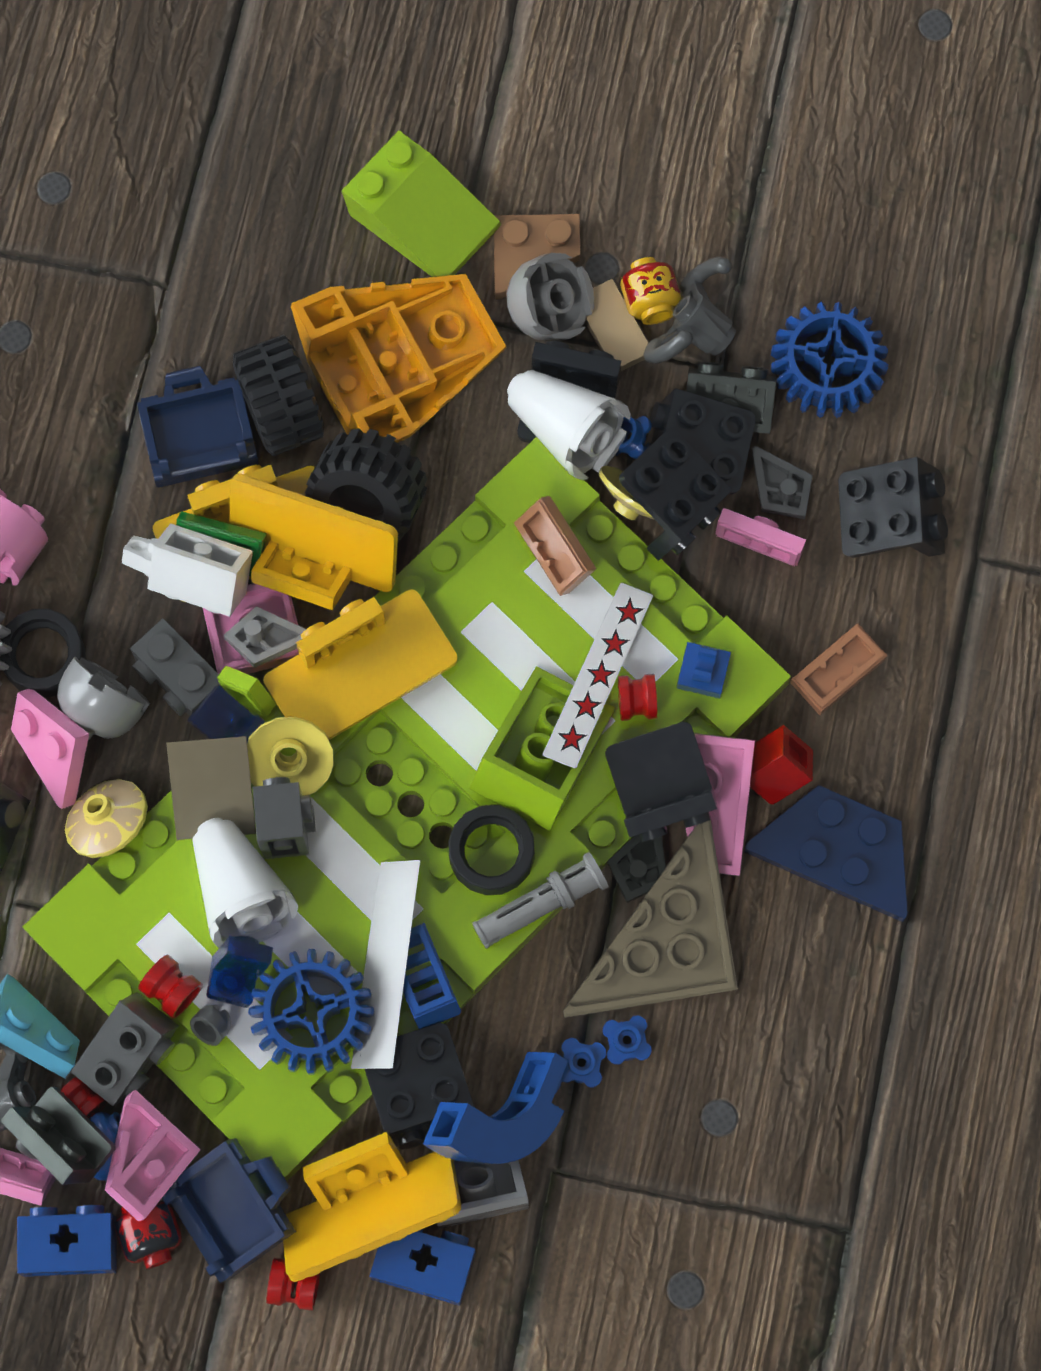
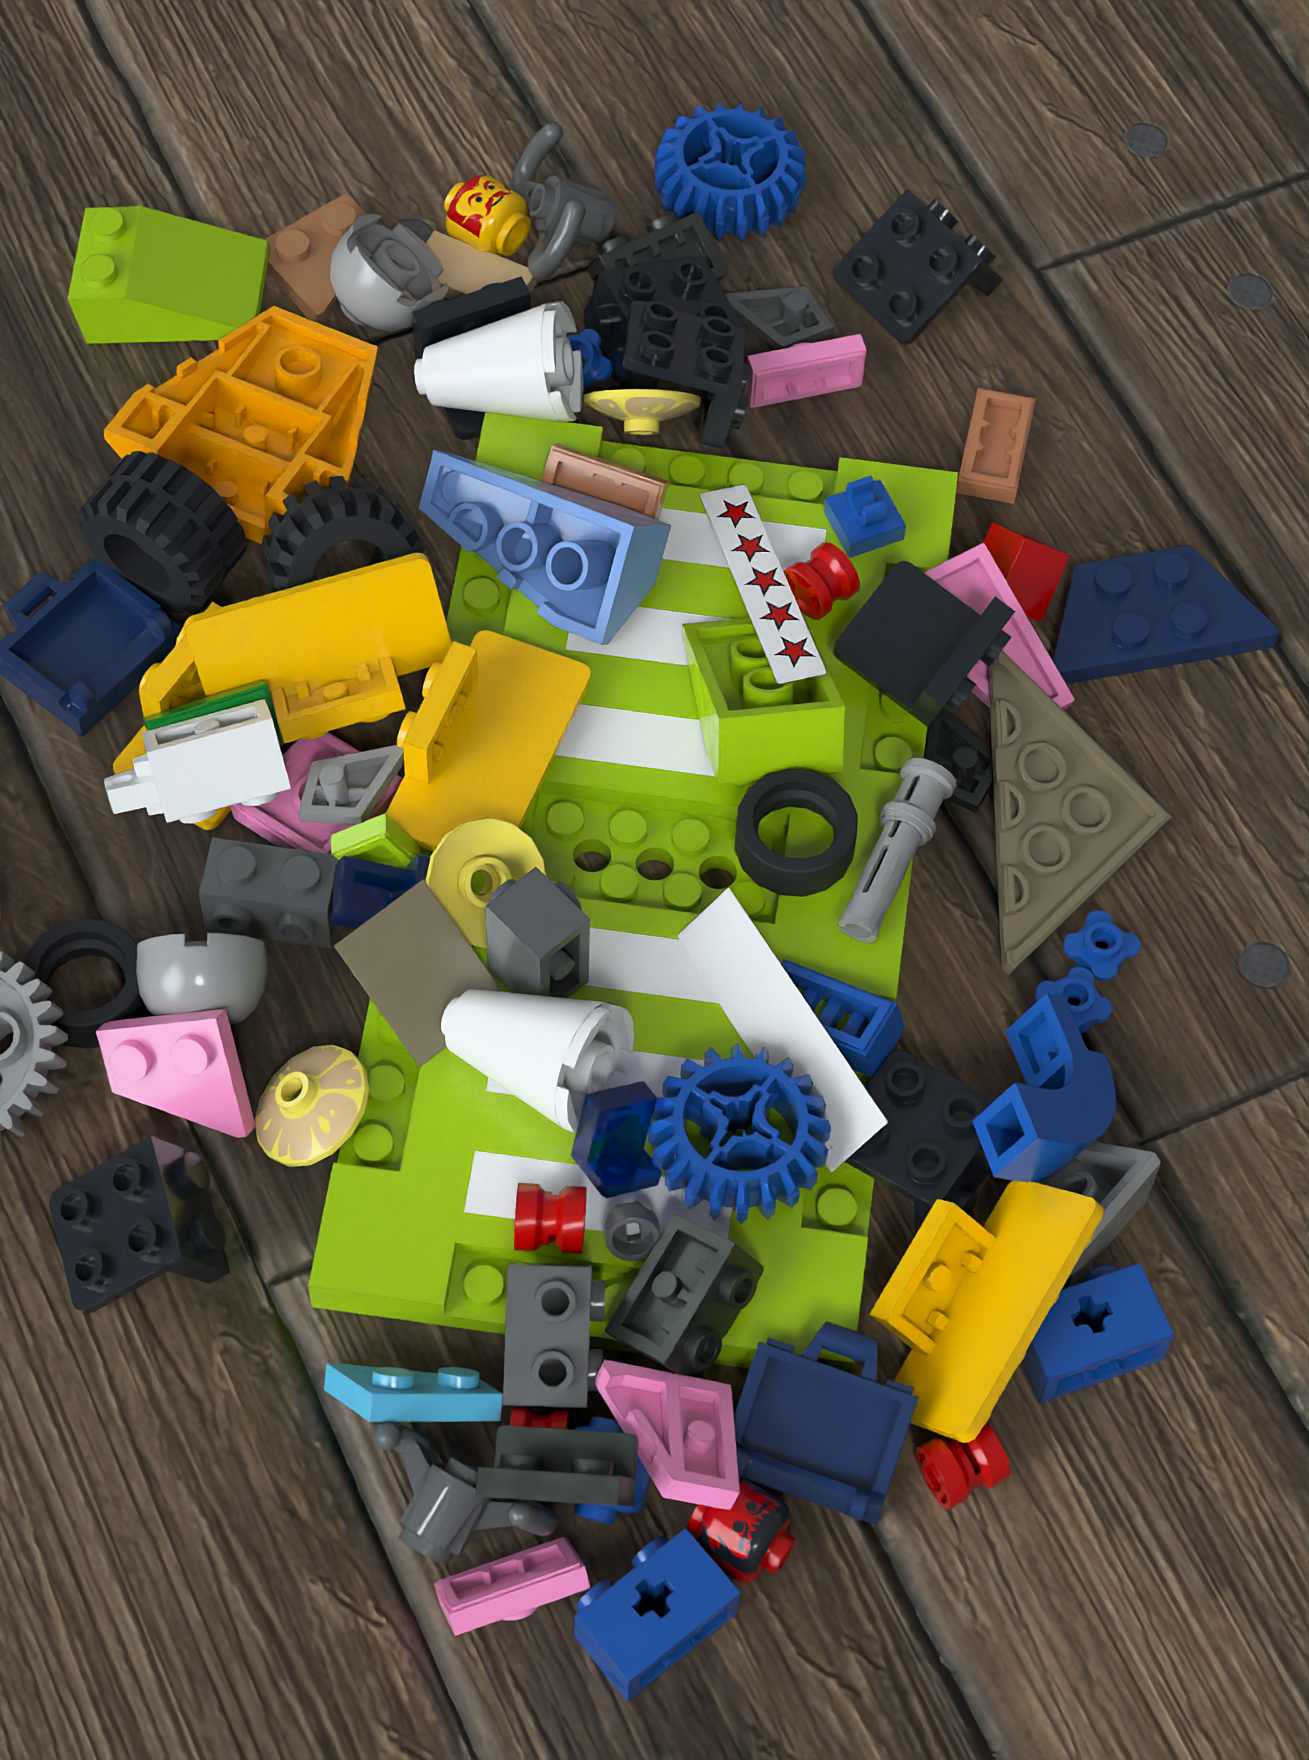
camera: 40 degrees left, 15 degrees down
none -> medium blue wedge [419,450,672,645]
none -> pearl dark grey bracket [604,1212,764,1379]

